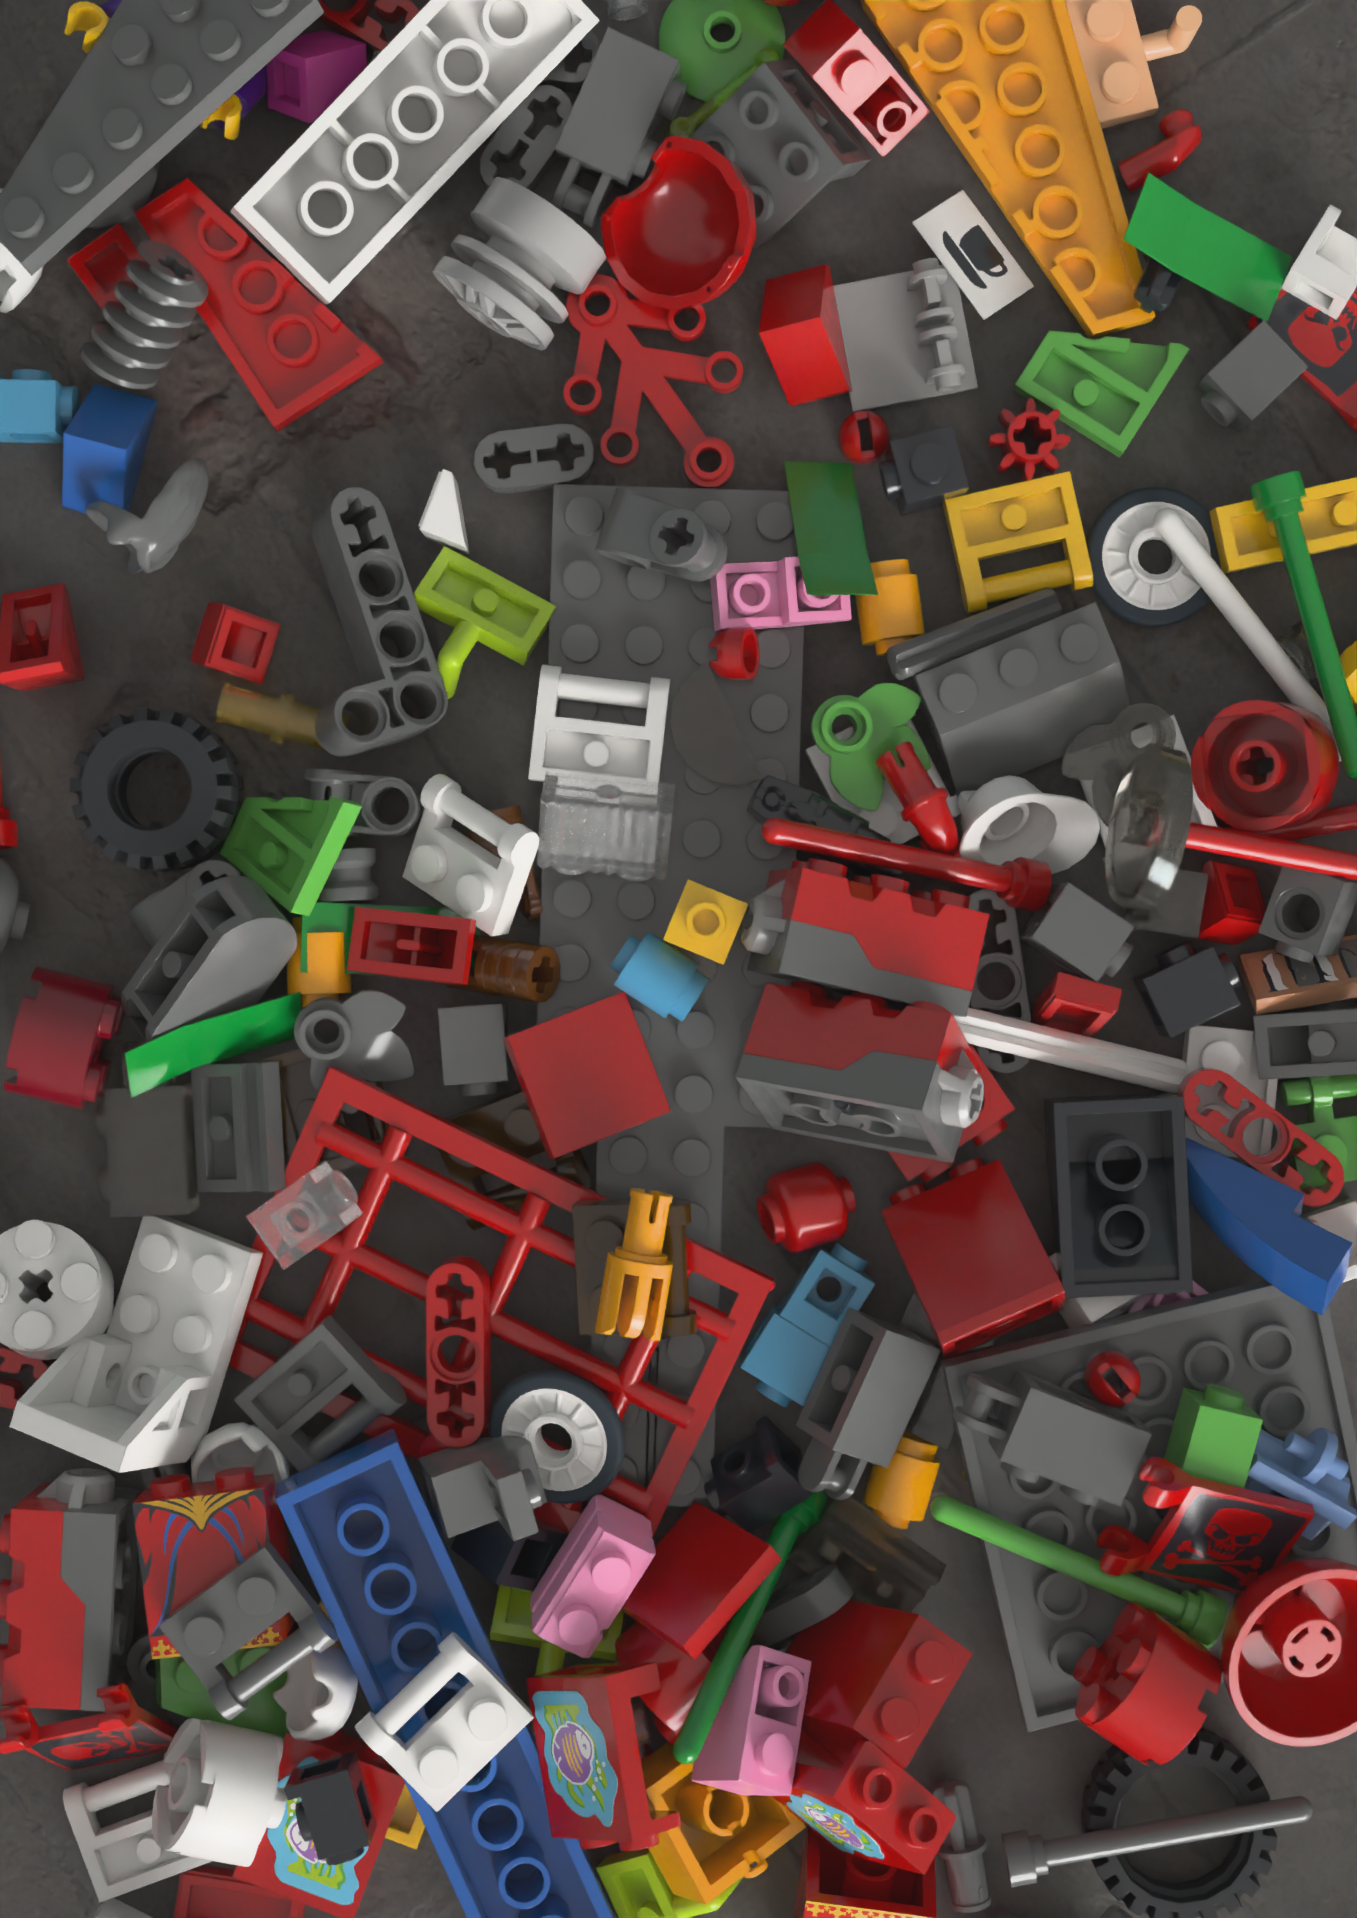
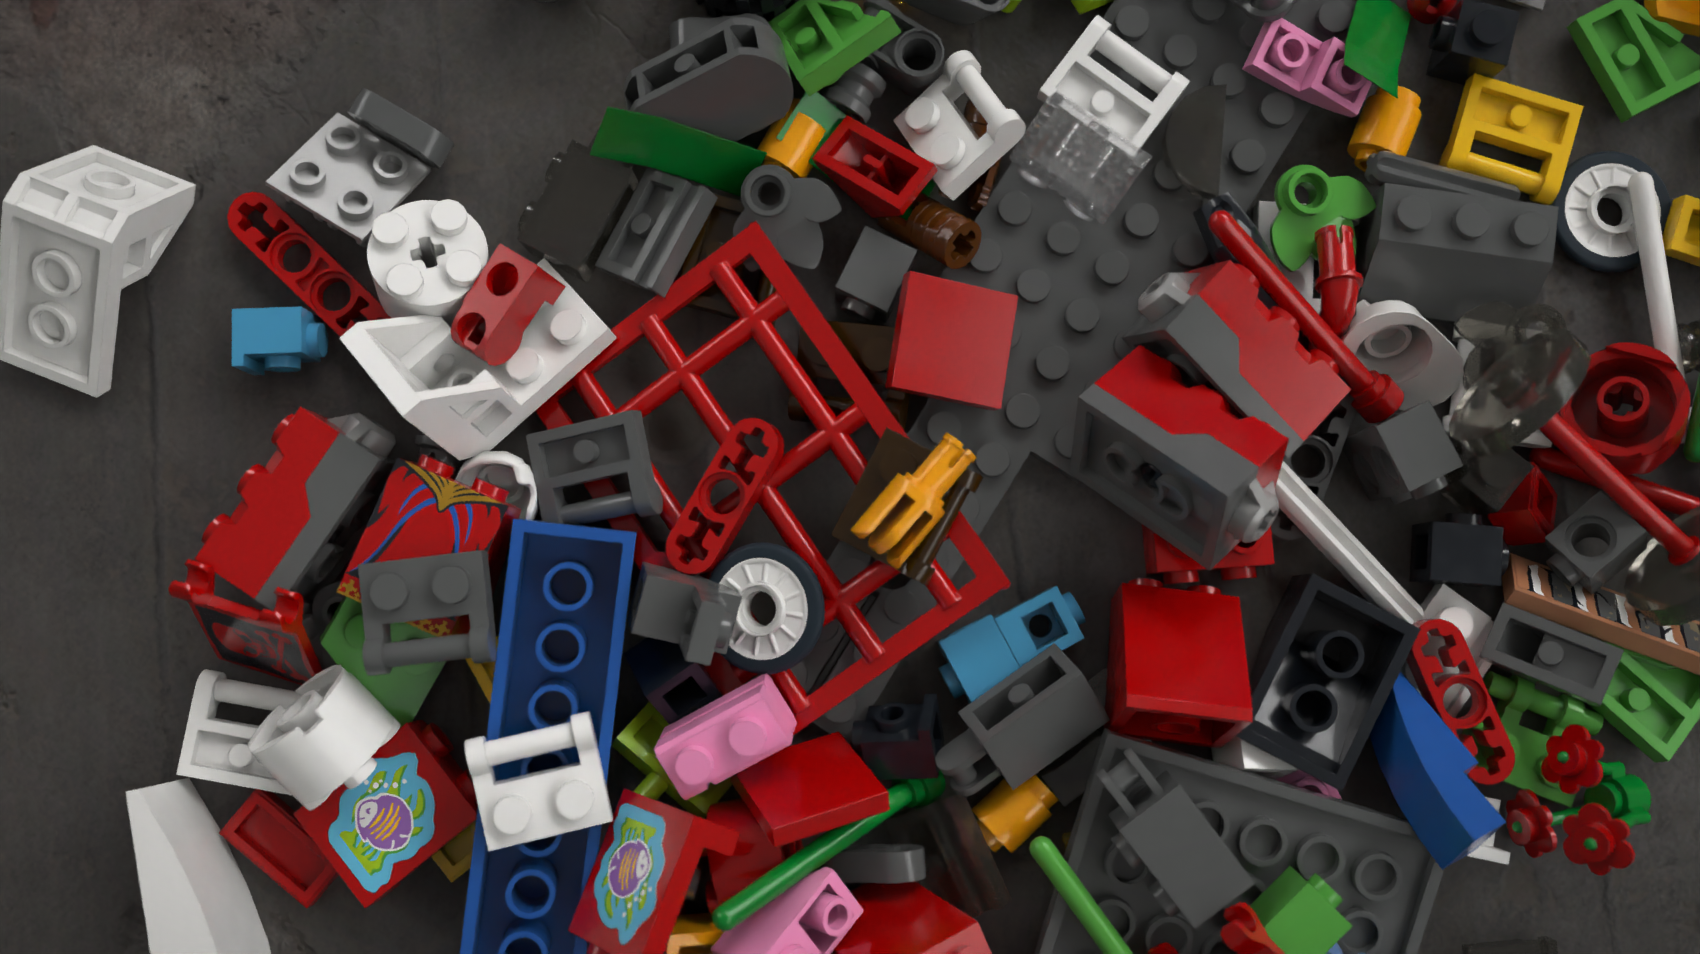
camera: 25 degrees right, 5 degrees down
dark red brick [4,966,125,1110] -> none
clear brick [246,1161,363,1270] -> none
white hair [273,1643,358,1741] -> none
black brick [284,1751,377,1865] -> none
dark azure brick [610,931,710,1022] -> none
yellow brick [663,879,749,965] -> none
red hinge [708,627,760,680] -> none
red head [756,1161,856,1254] -> none
red gear [987,398,1070,482] -> none
red tile [1031,972,1122,1038] -> none
red hinge [1085,1351,1141,1407] -> none
none -> red leg [451,243,566,366]

